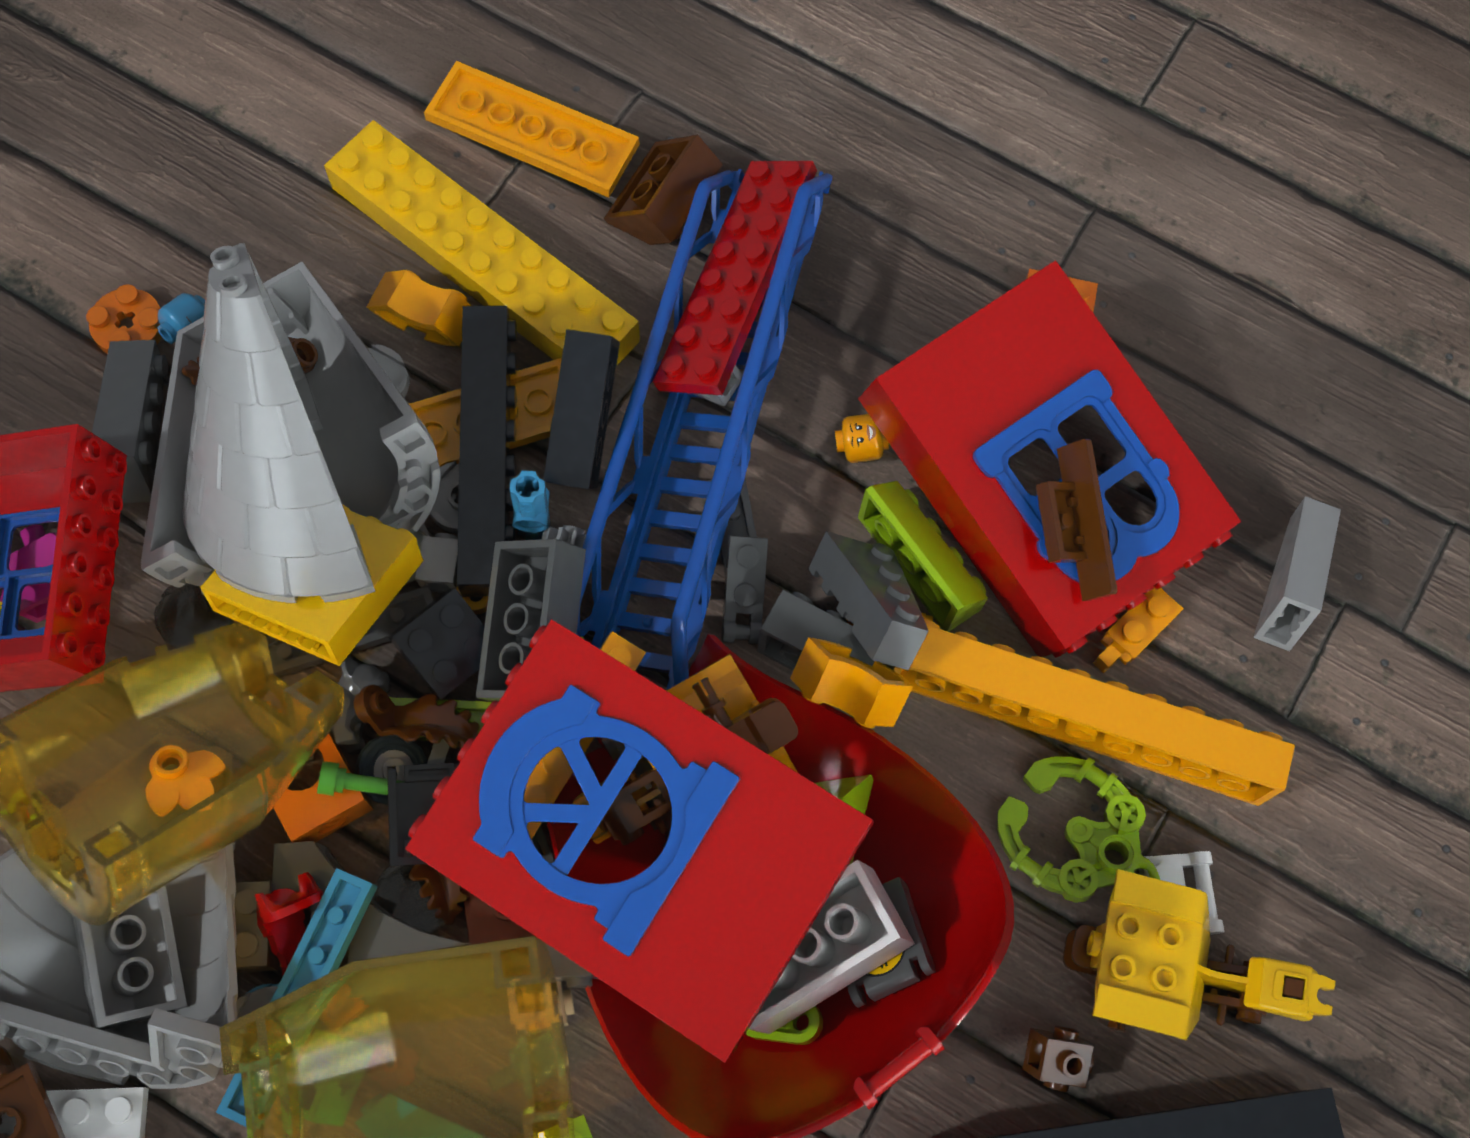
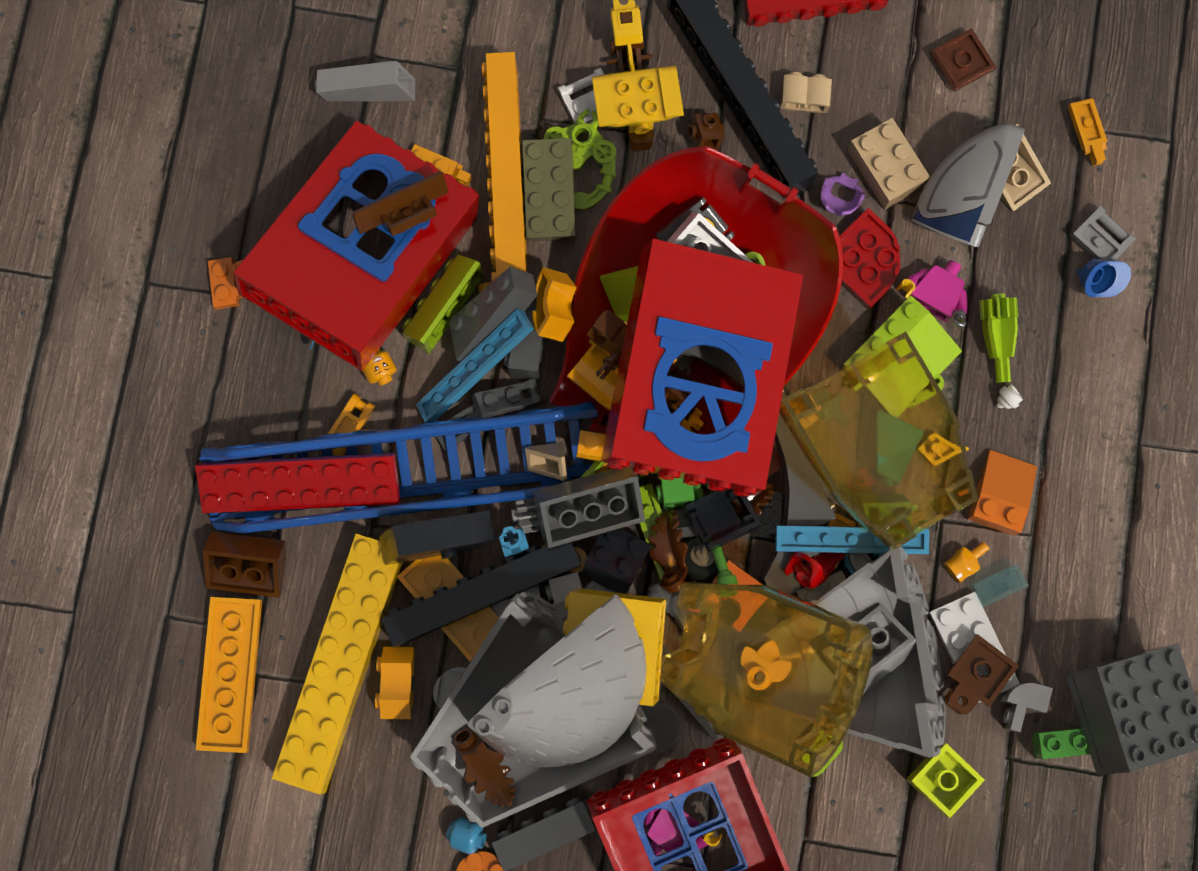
camera: 105 degrees left, 10 degrees up
none -> light orange plate [318,394,376,456]
none -> dark azure plate [416,308,534,423]
none -> olive brick [522,138,577,241]
none -> tan slope [525,442,567,481]

